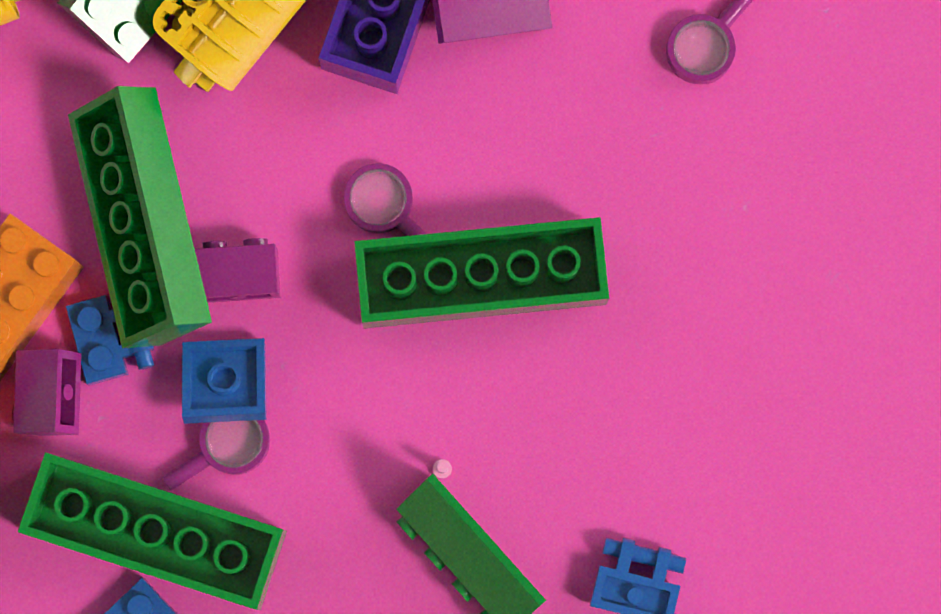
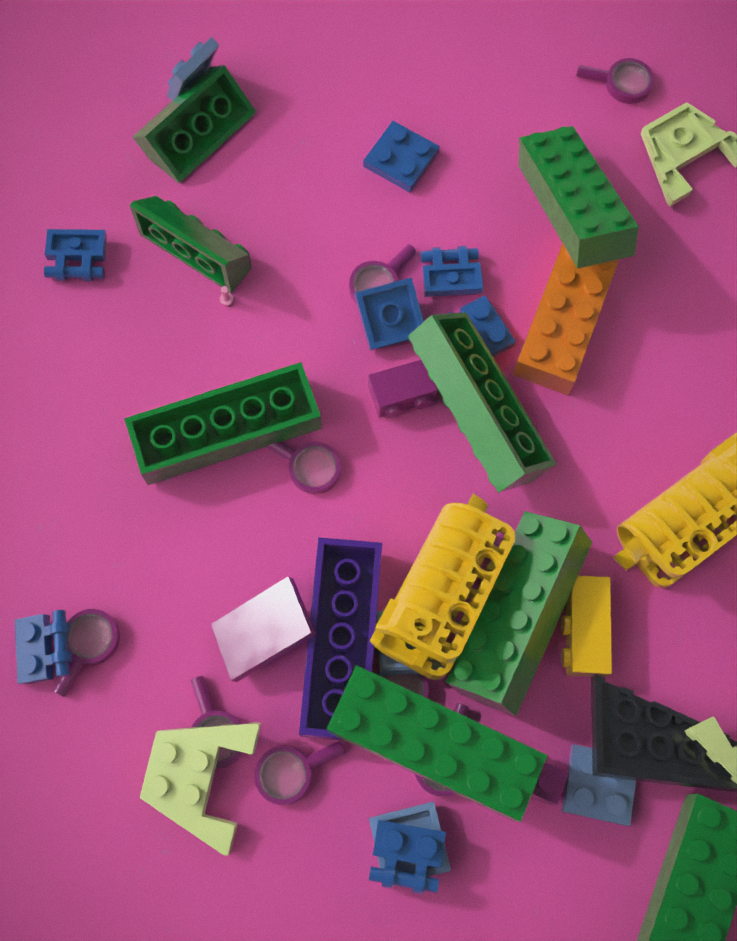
camera: 165 degrees right, 10 degrees down
magenta brick [12,349,81,436] -> none
green brick [18,452,287,610] -> none
none -> plate [15,610,72,685]
none -> blue plate [420,246,483,297]

